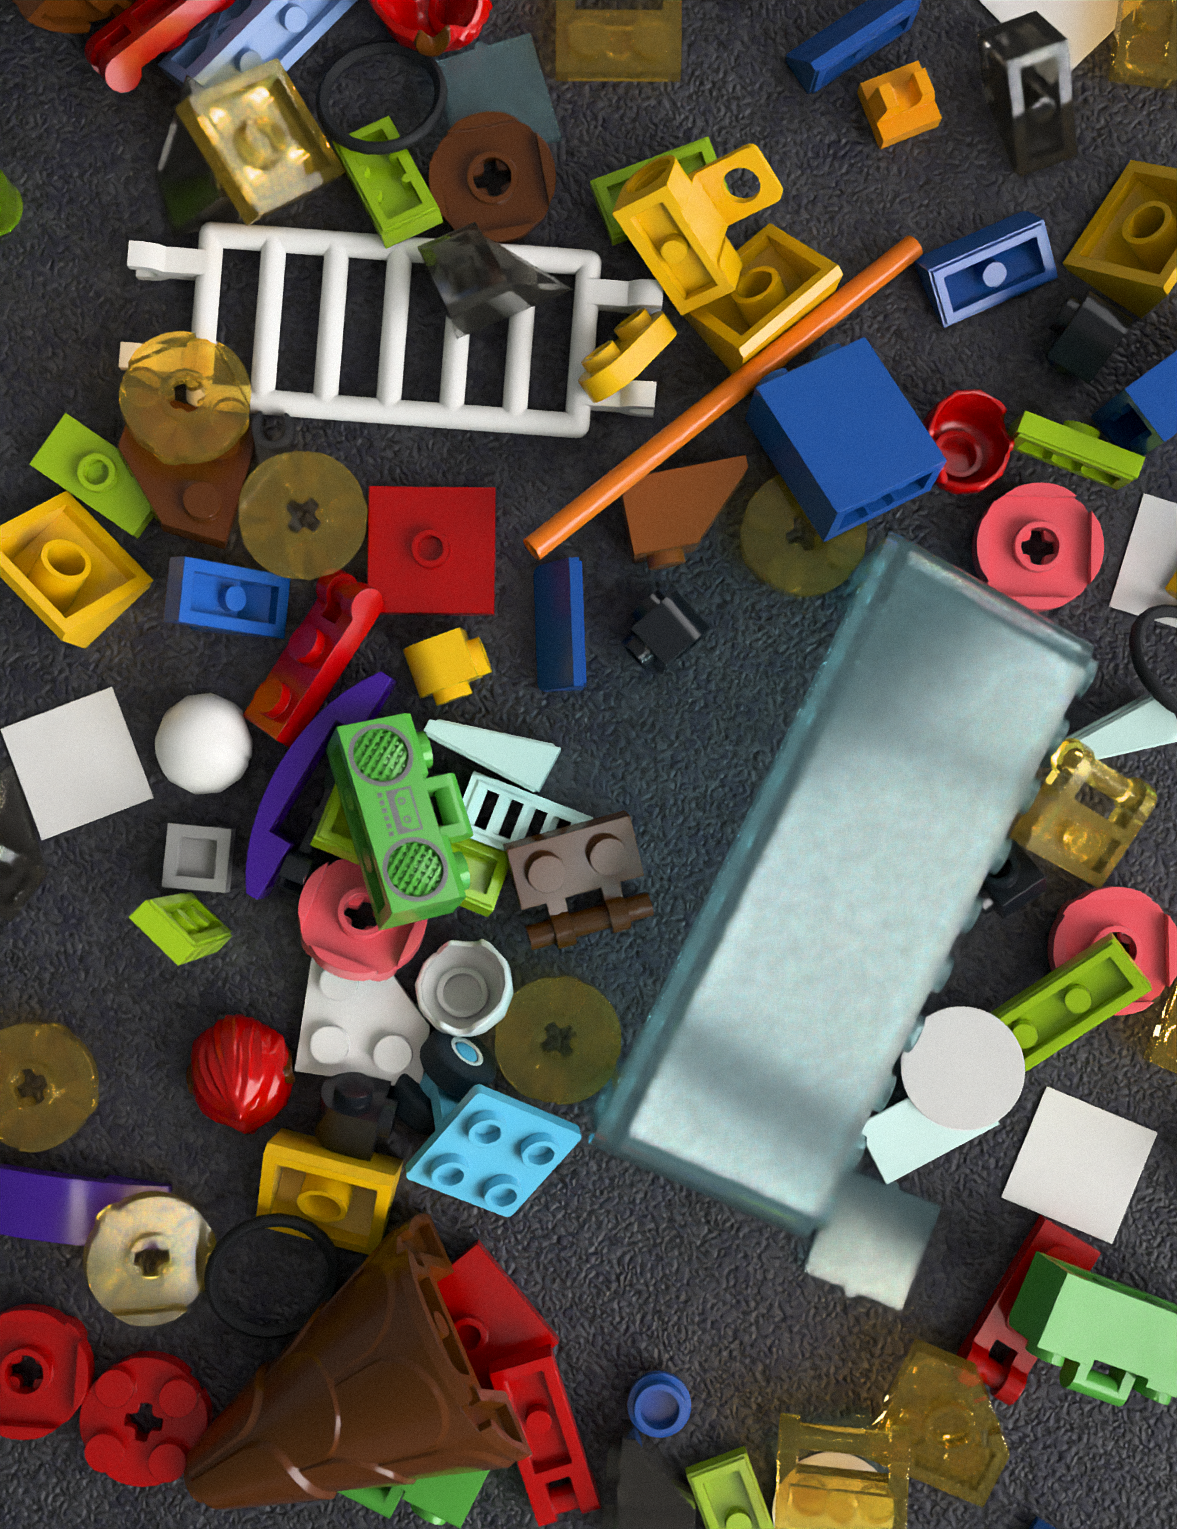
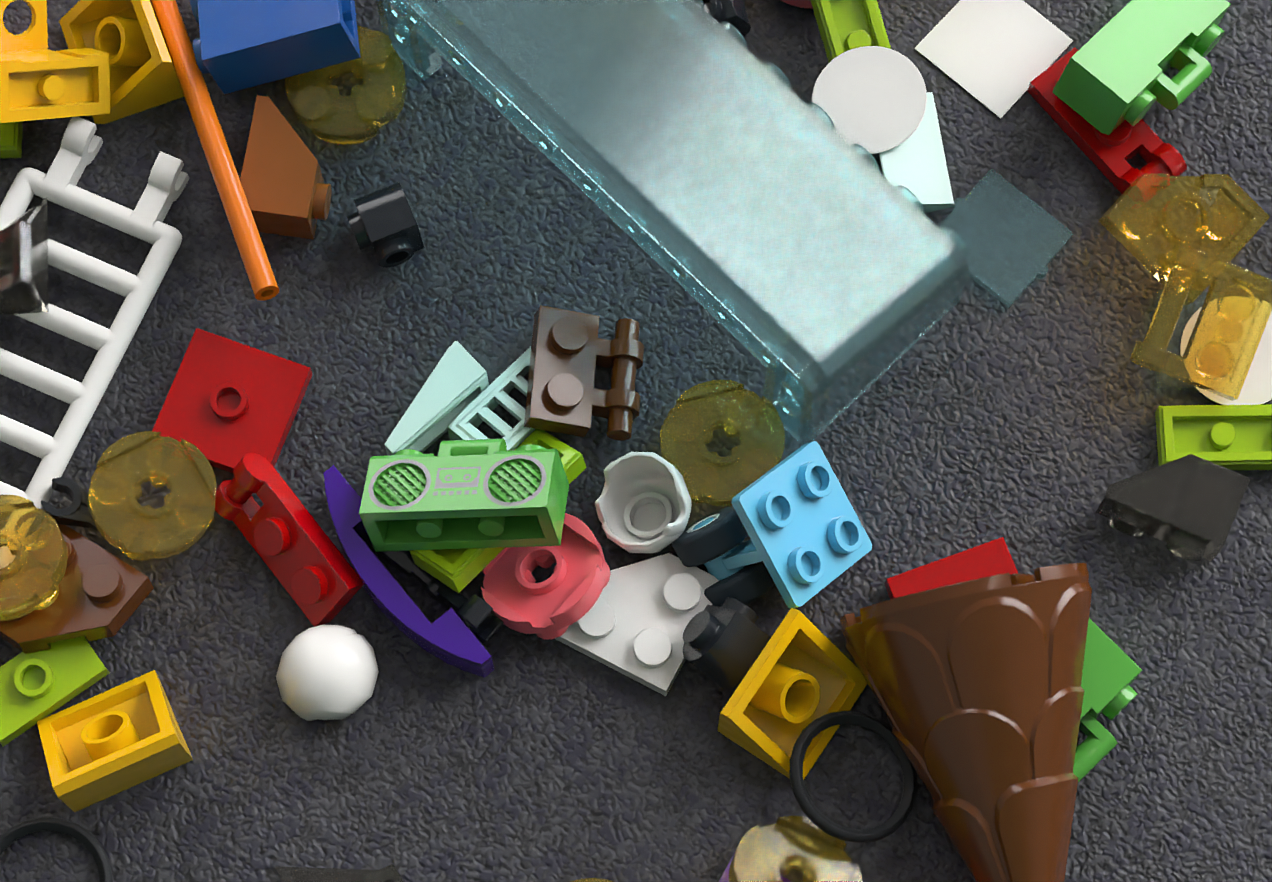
camera: 70 degrees left, 15 degrees down
white sticker [0,687,154,840] -> none
lime tile [129,892,232,966] -> none
light grey plate [162,823,236,893] -> none
blue slope [164,556,291,639] -> none
red hair [186,1014,296,1134] -> none
yellow plate [403,627,492,706] -> none
red plate [489,1344,601,1527] -> none
blue slope [533,557,587,692] -> none
yellow plate [578,308,677,403] -> none
blue plate [627,1371,691,1438] -> none

